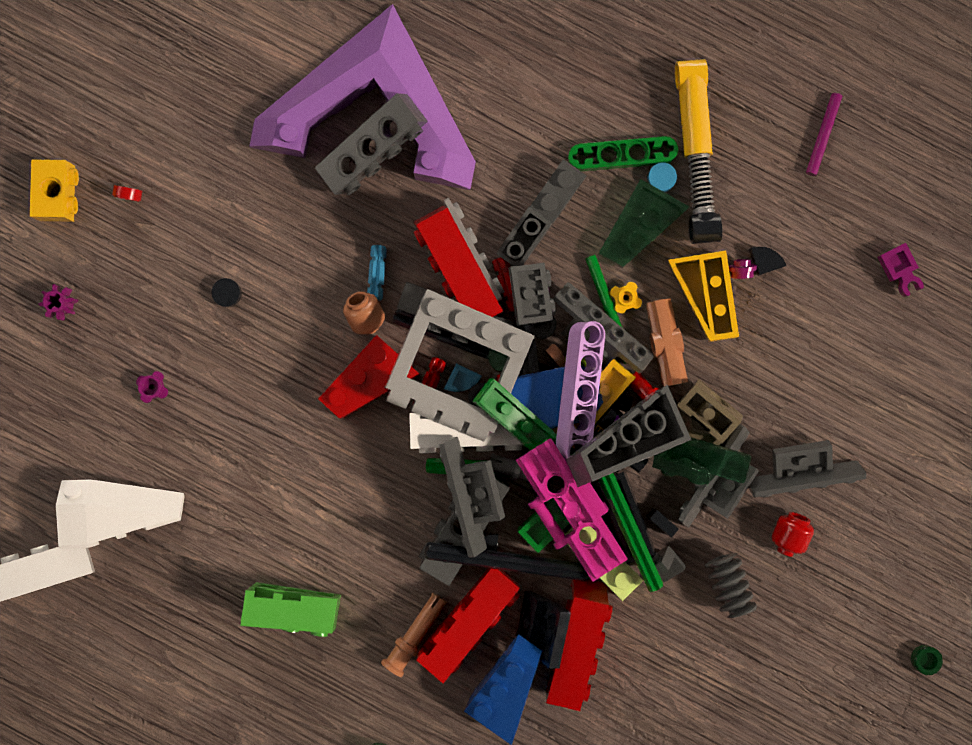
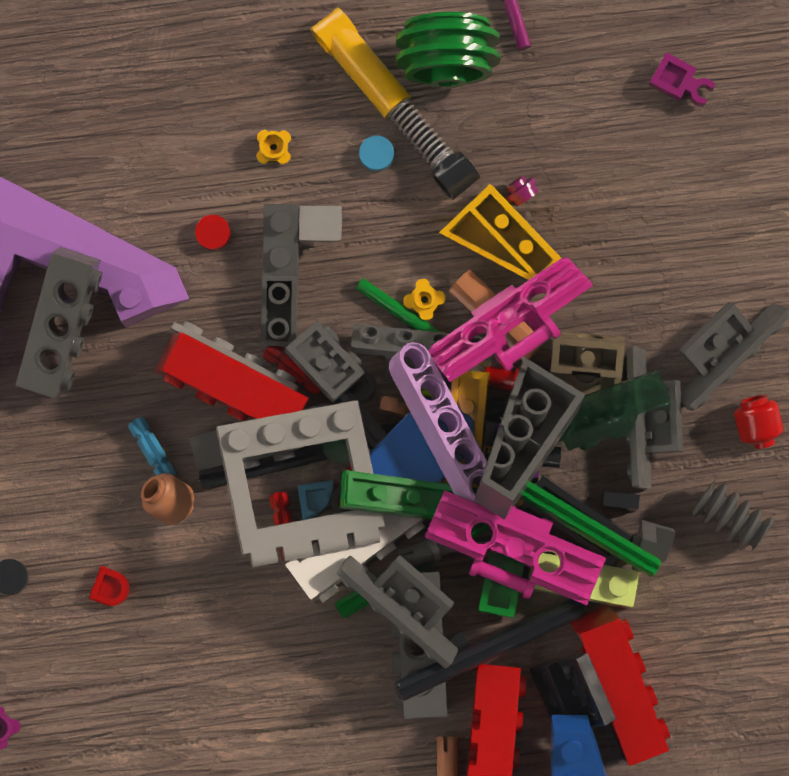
camera: 30 degrees left, 5 degrees down
red wedge [318,335,421,419] -> none
green beam [568,136,678,172] -> none
clear green wing [598,179,690,268] -> none
black tile [749,247,787,276] -> none
none -> red tile [88,566,130,607]
none -> red tile [195,214,231,251]
none -> yellow plate [256,130,291,165]
none -> light grey panel [299,206,342,247]
none -> green wheel [396,12,500,88]
none -> dark pink piece [428,257,593,382]

